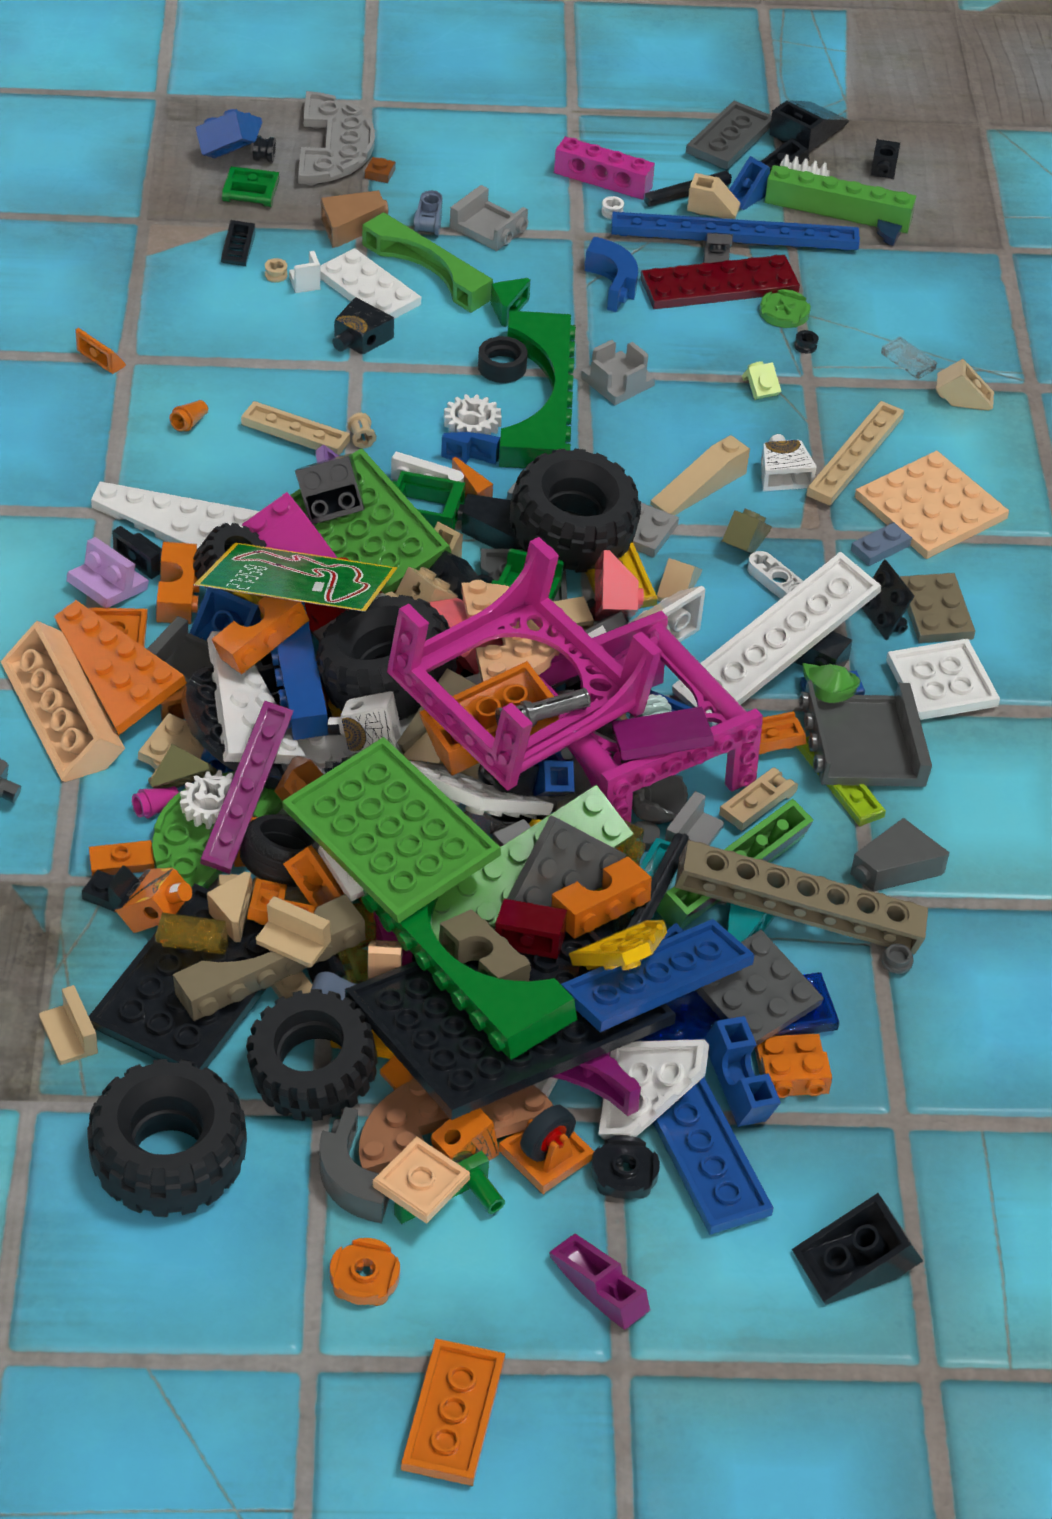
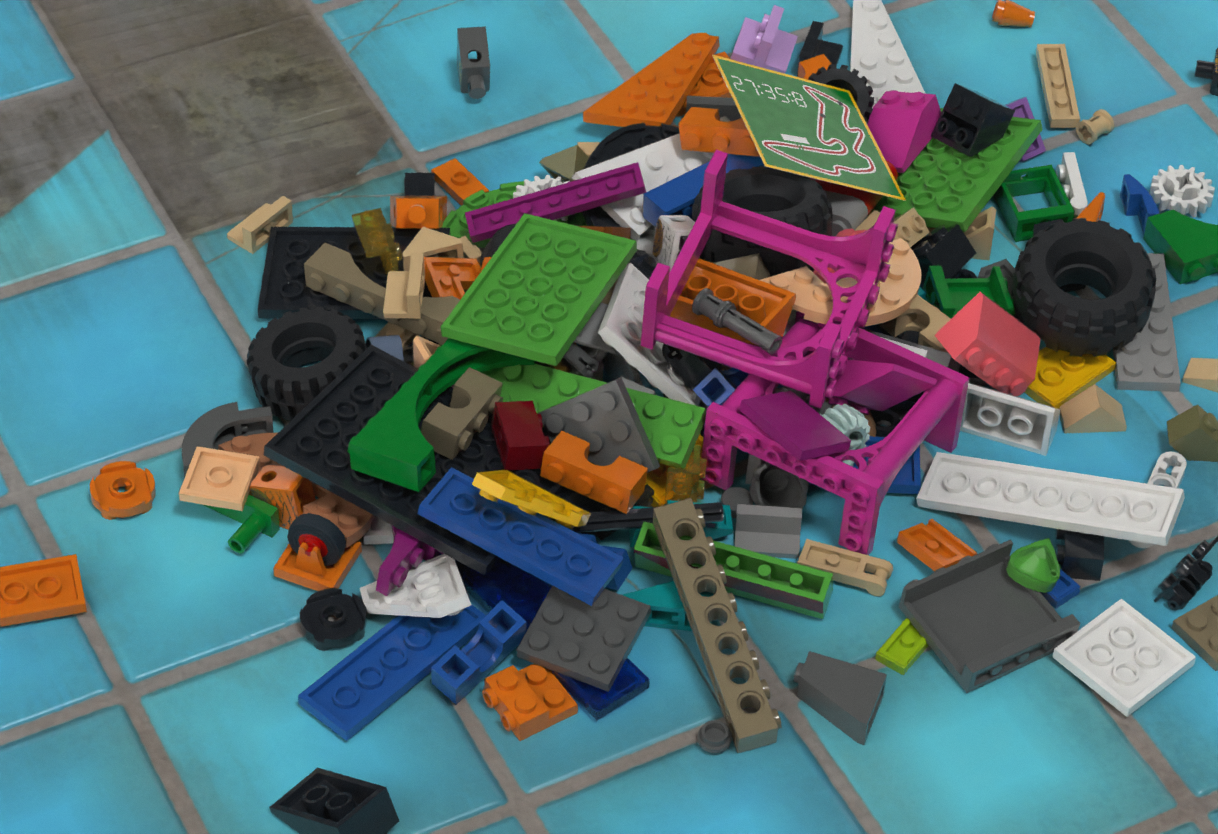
camera: 65 degrees right, 0 degrees up
light nougat slope [0,621,125,782] -> none
black tyre [87,1059,247,1217] -> none
dark pink cone [132,786,179,819] -> none
magenta slope [549,1234,650,1330] -> none

